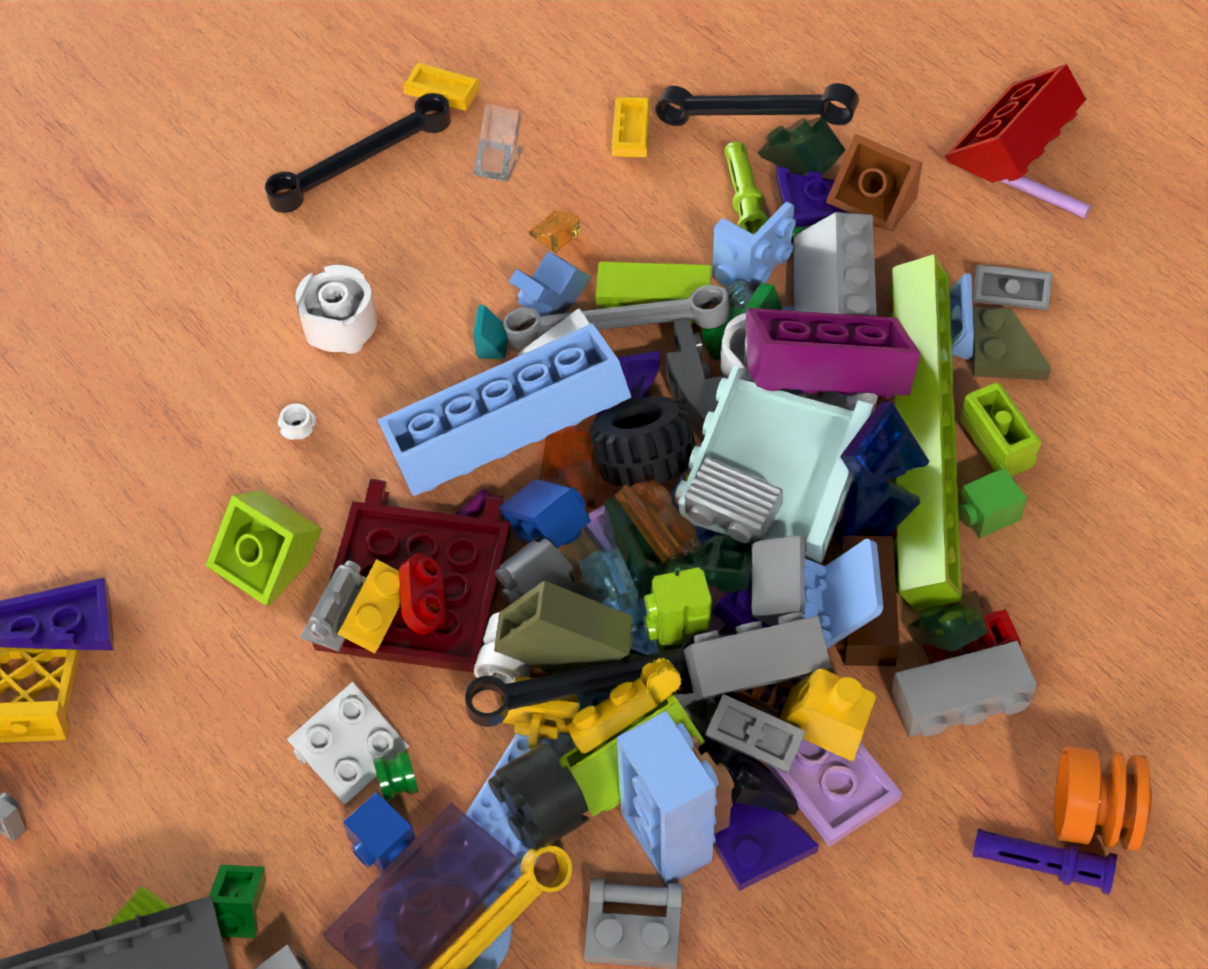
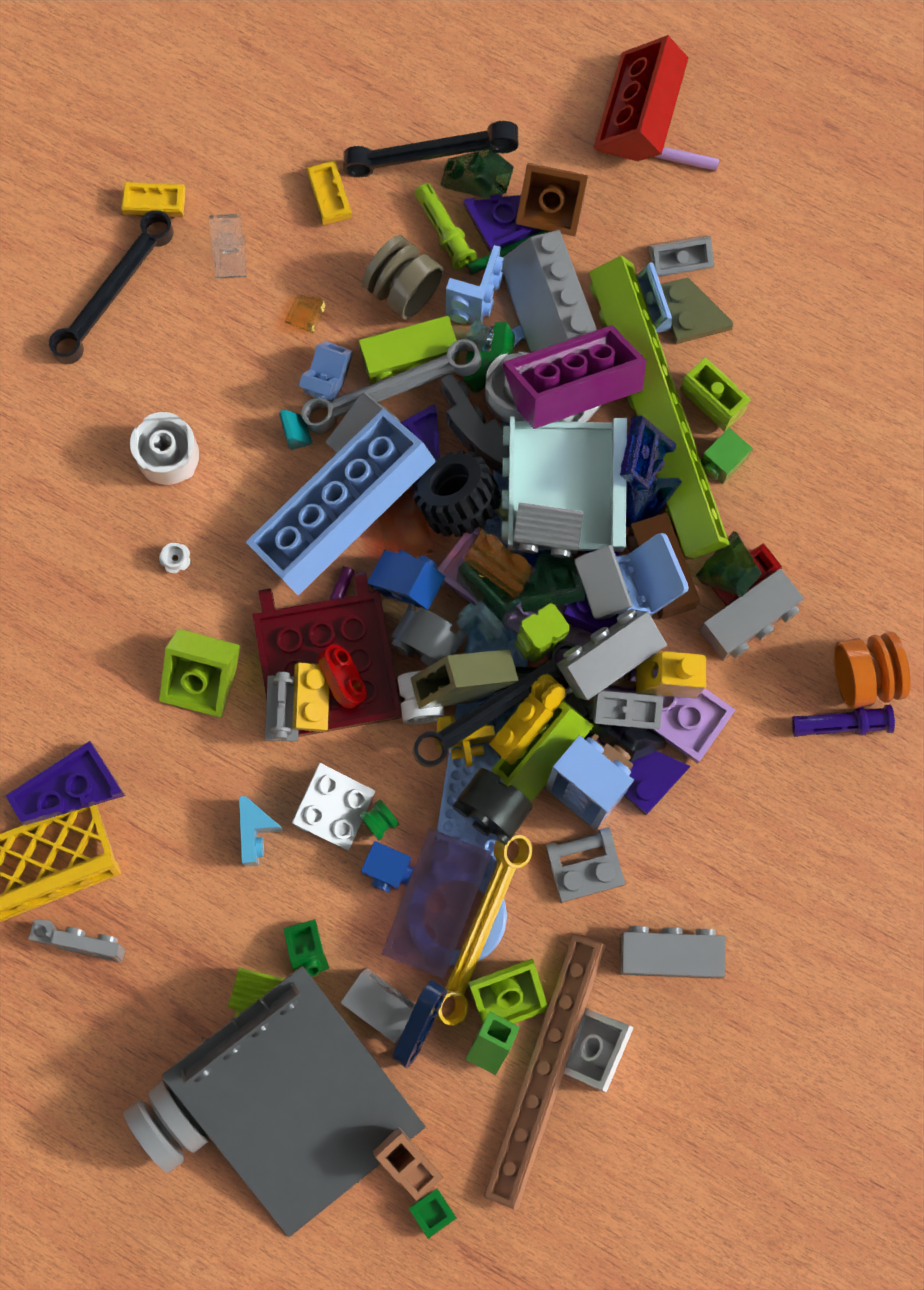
camera: 25 degrees left, 20 degrees up
none -> medium azure slope [239,796,283,867]
none -> dark tan wheel [362,235,444,320]

